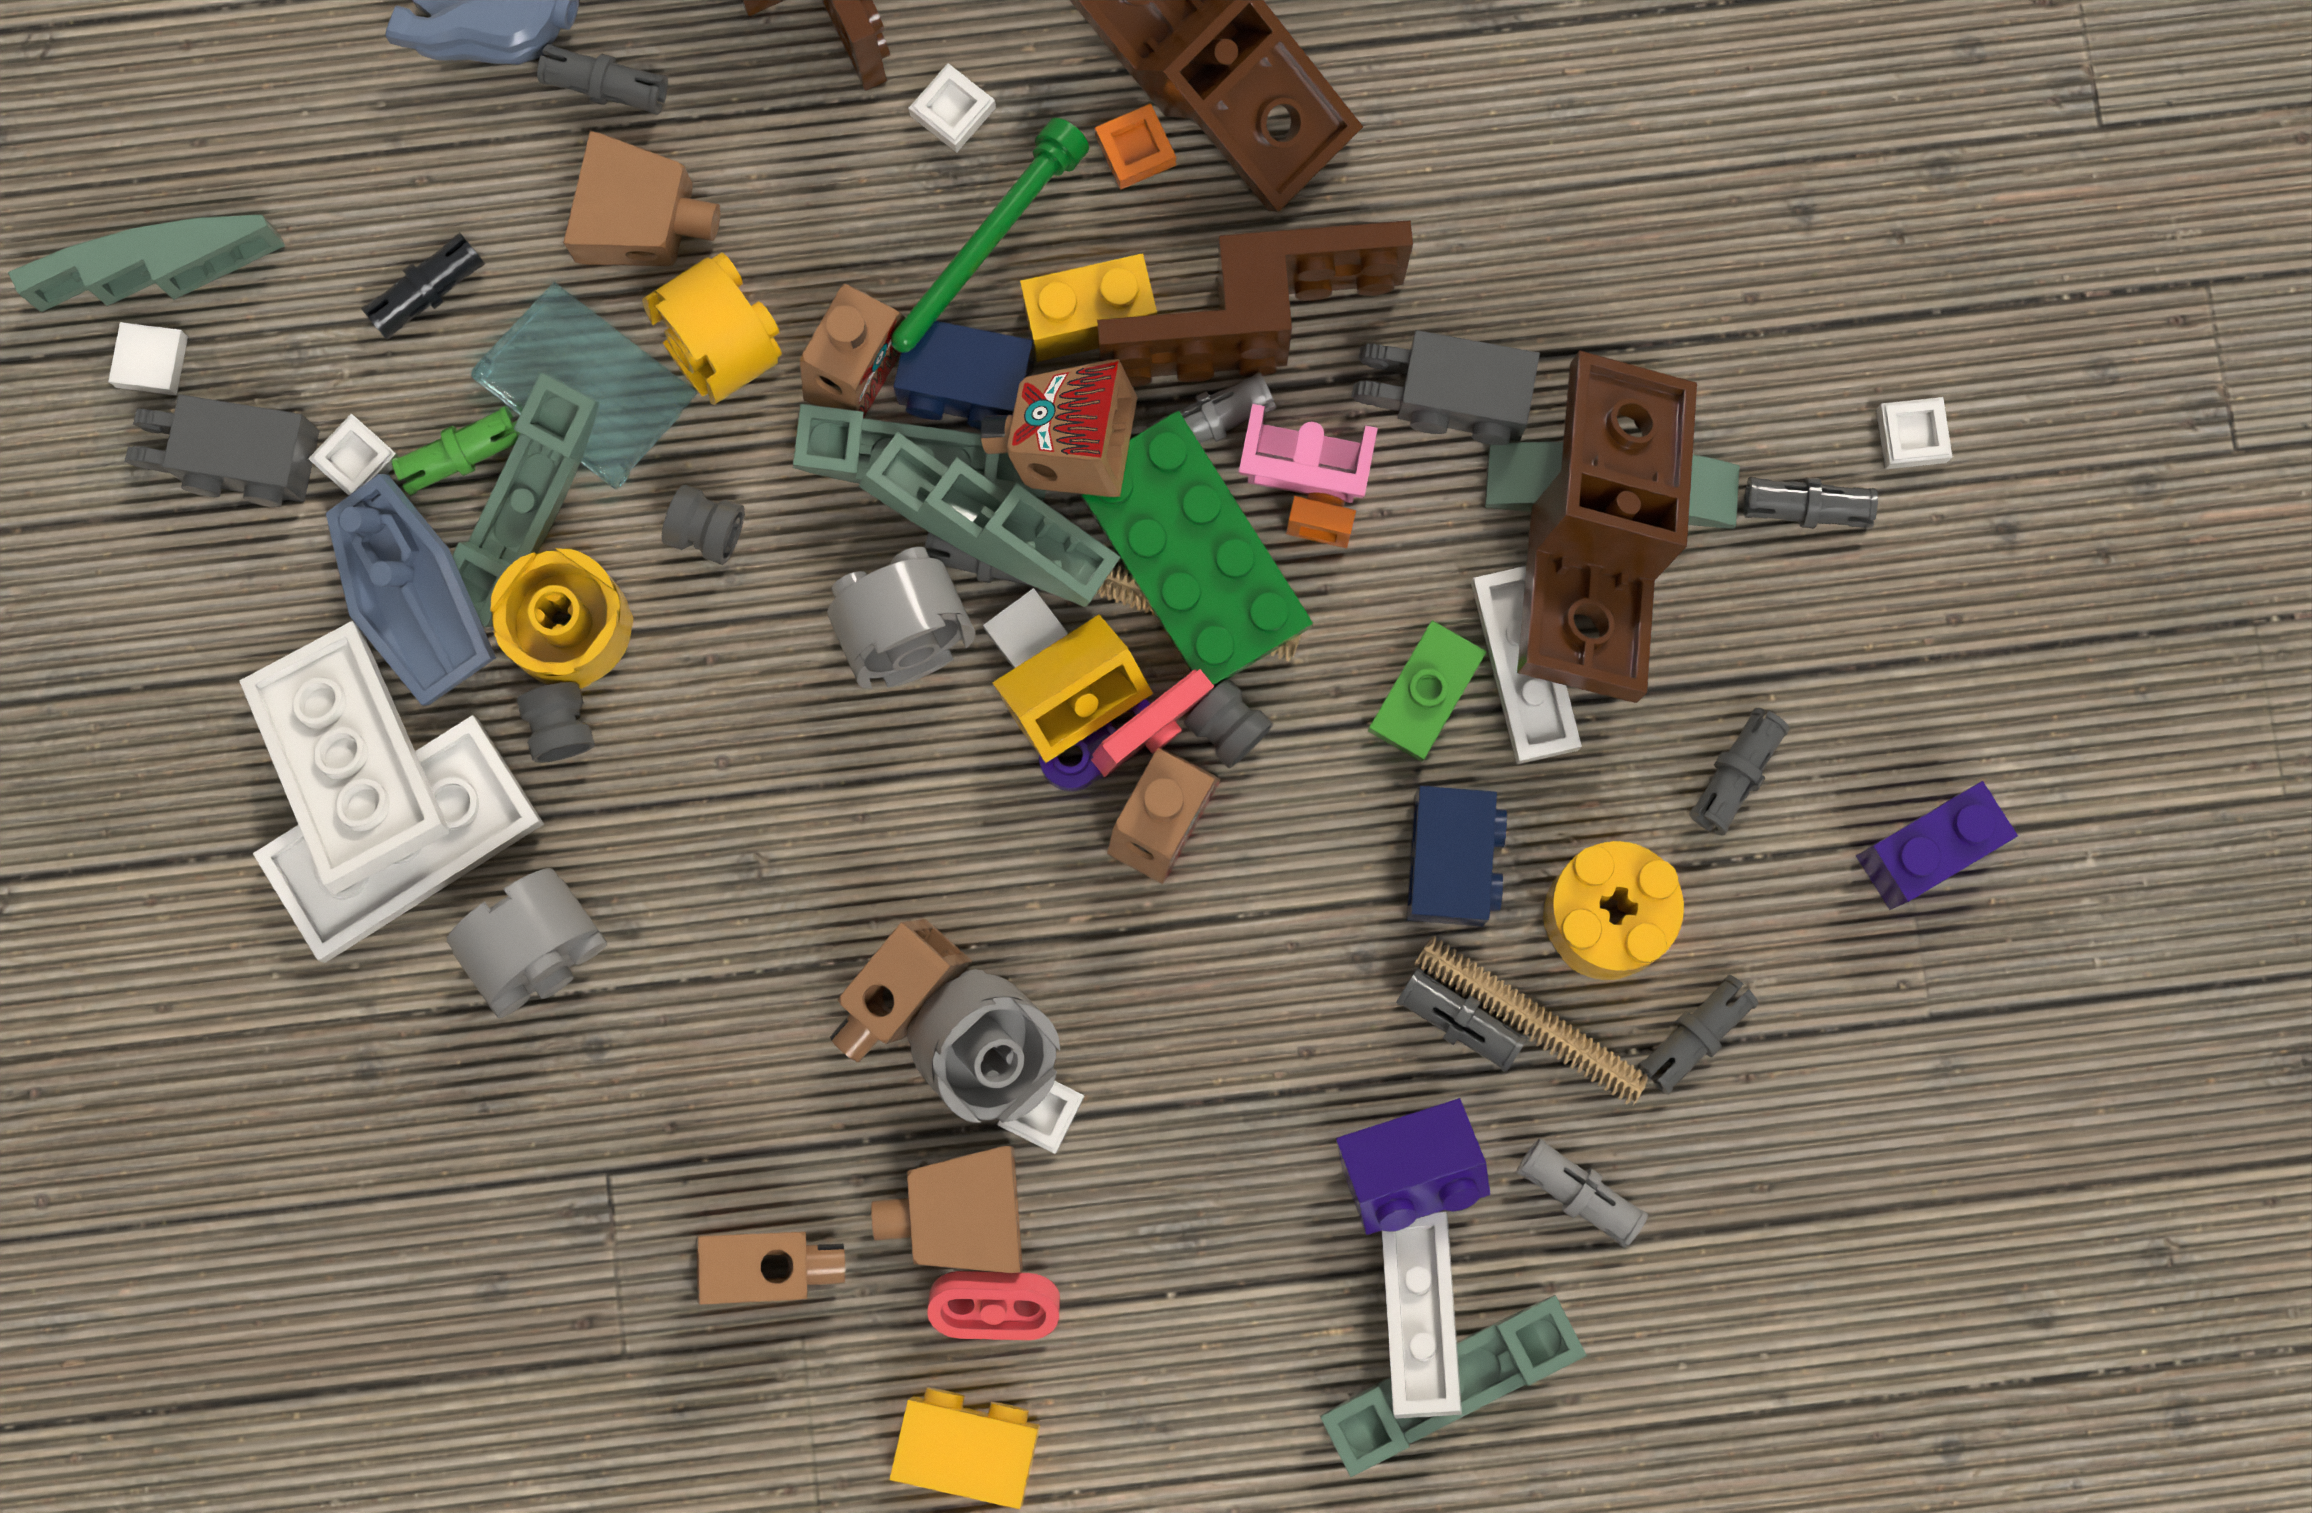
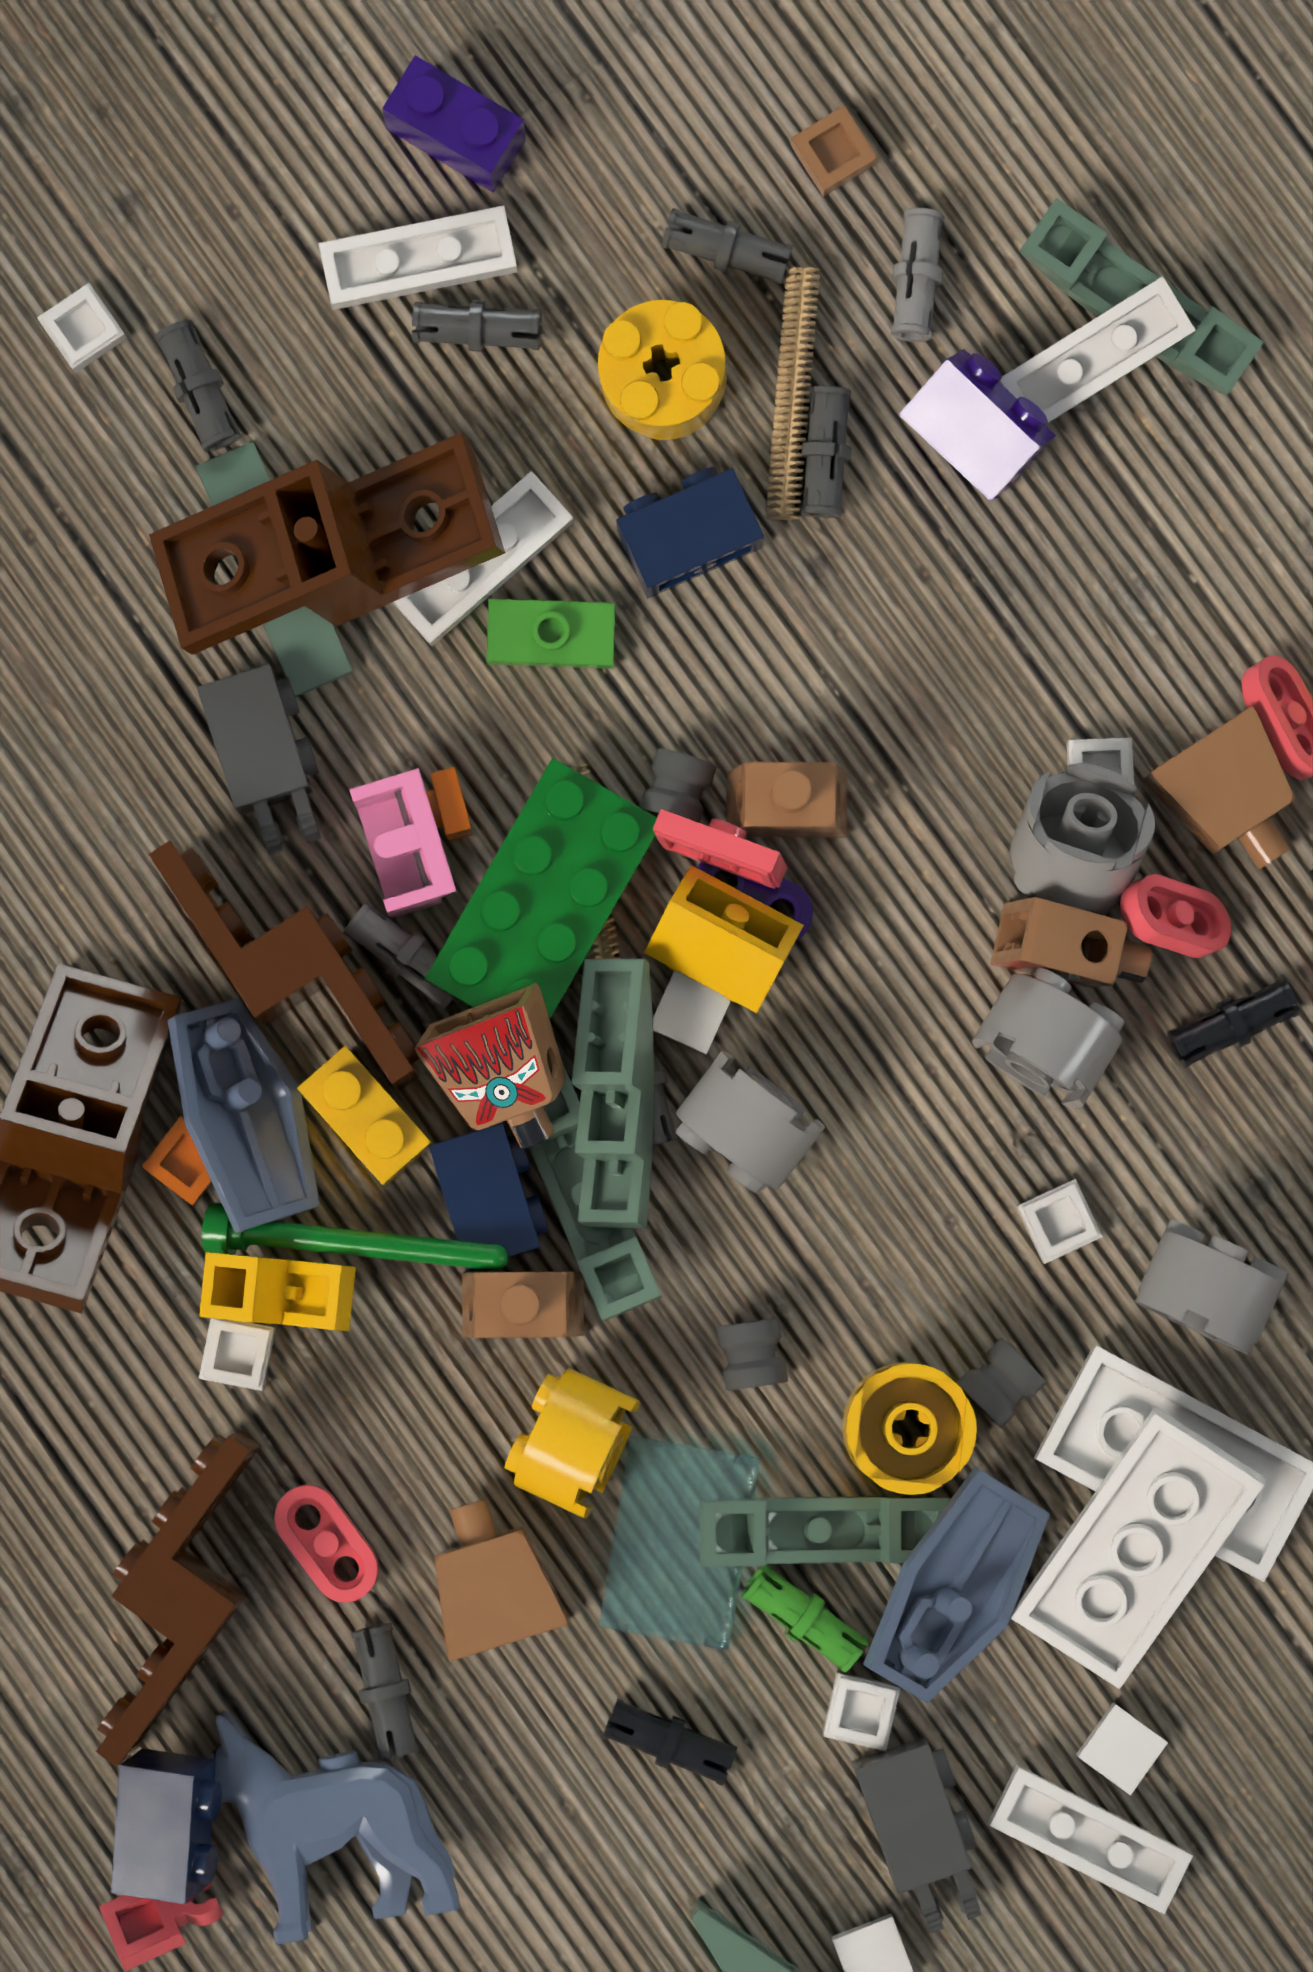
camera: 125 degrees left, 5 degrees up
none -> sand blue piece [168,998,320,1233]
none -> yellow brick [199,1252,356,1331]
none -> coral plate [274,1484,379,1603]
none -> white plate [318,205,518,310]
none -> medium nougat plate [790,105,878,197]
none -> light grey brick [972,967,1125,1109]
none -> white plate [988,1764,1193,1914]
none -> white tile [1016,1179,1103,1264]
none -> white tile [1076,1702,1168,1795]
none -> coral plate [1120,874,1231,958]
none -> black pin [1167,978,1301,1068]

